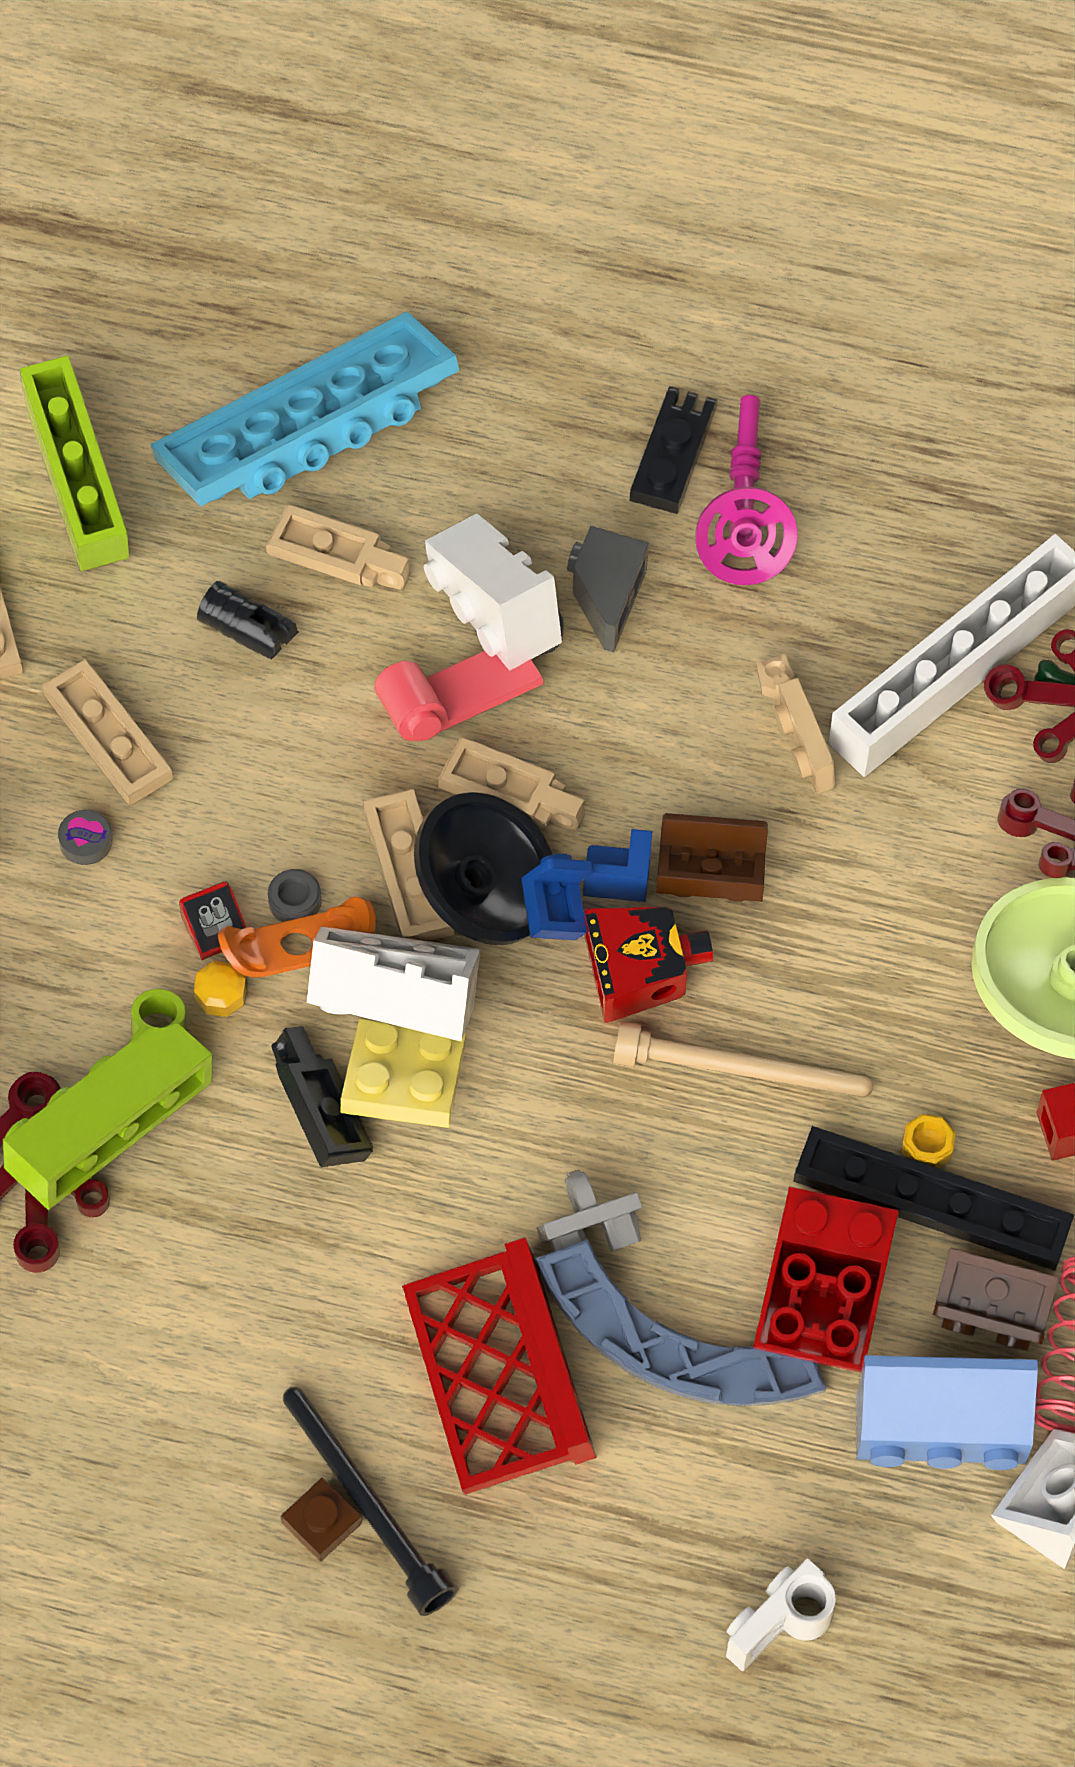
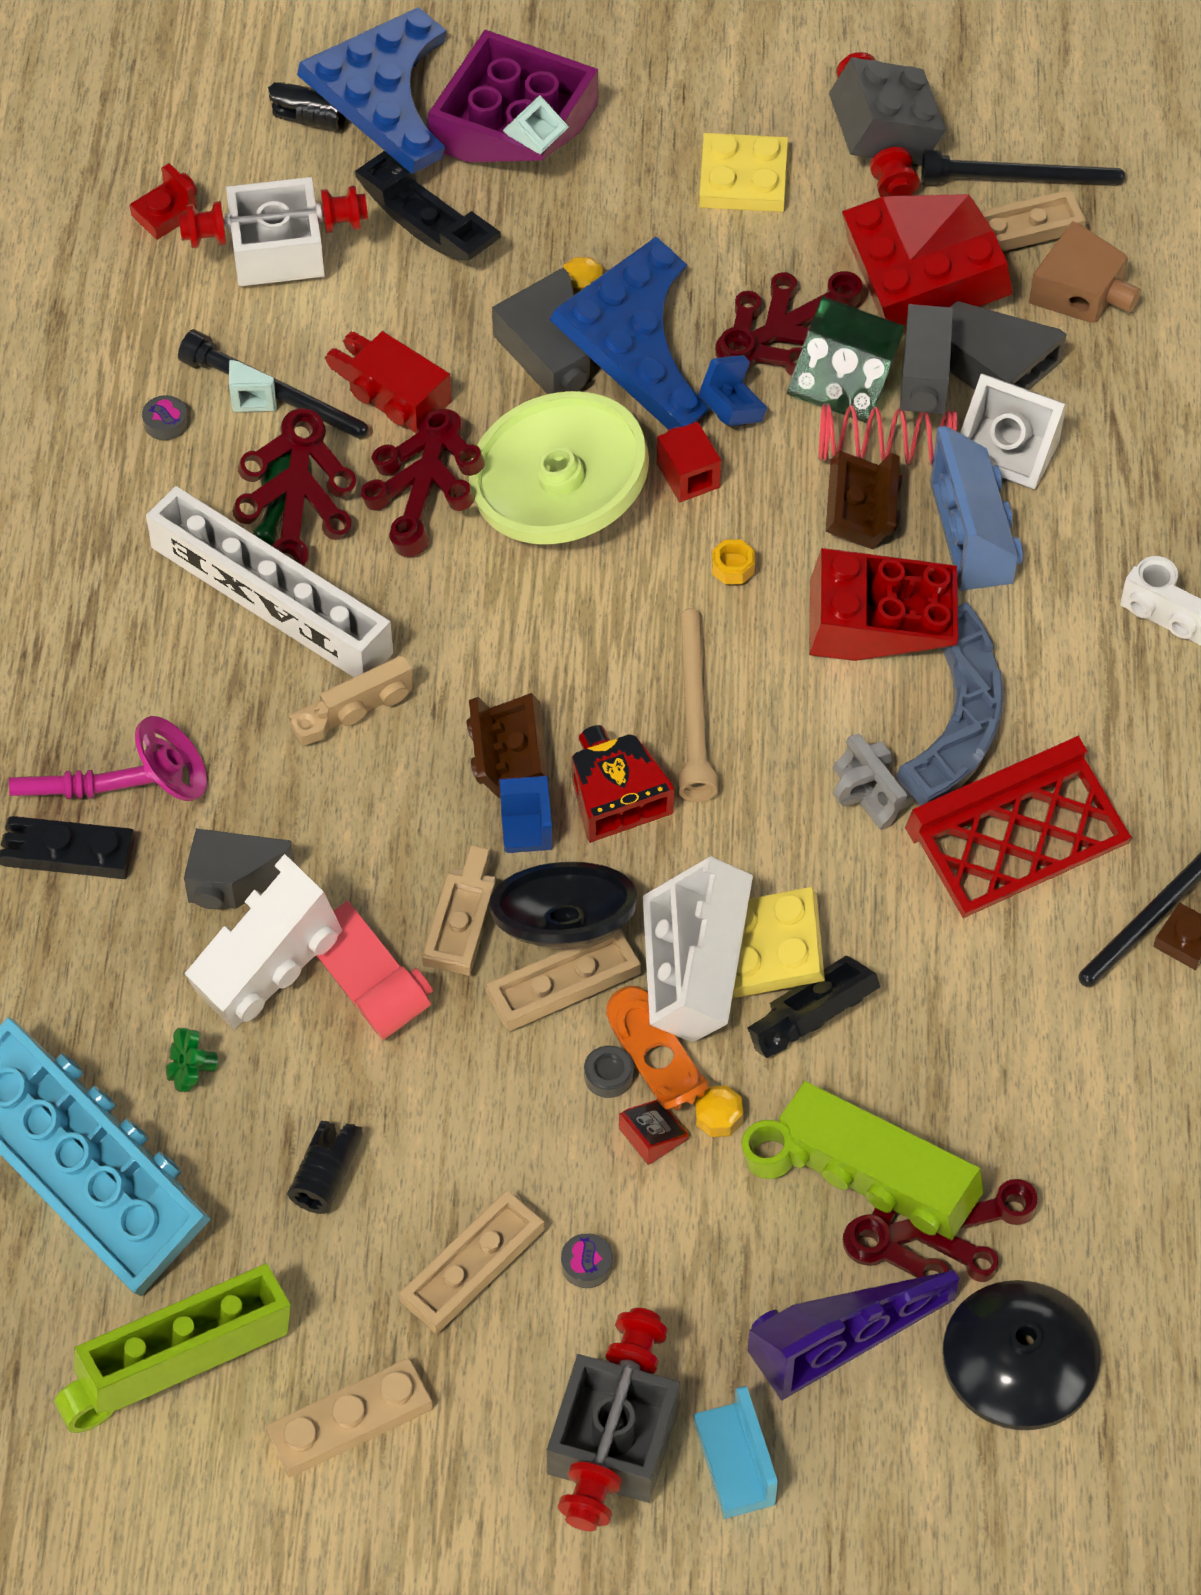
camera: 100 degrees left, 5 degrees down
tan hinge [266,504,411,590] -> none
blue bracket [521,854,593,940] -> none
black plate [793,1126,1074,1271] -> none
none -> green plant [166,1028,218,1092]

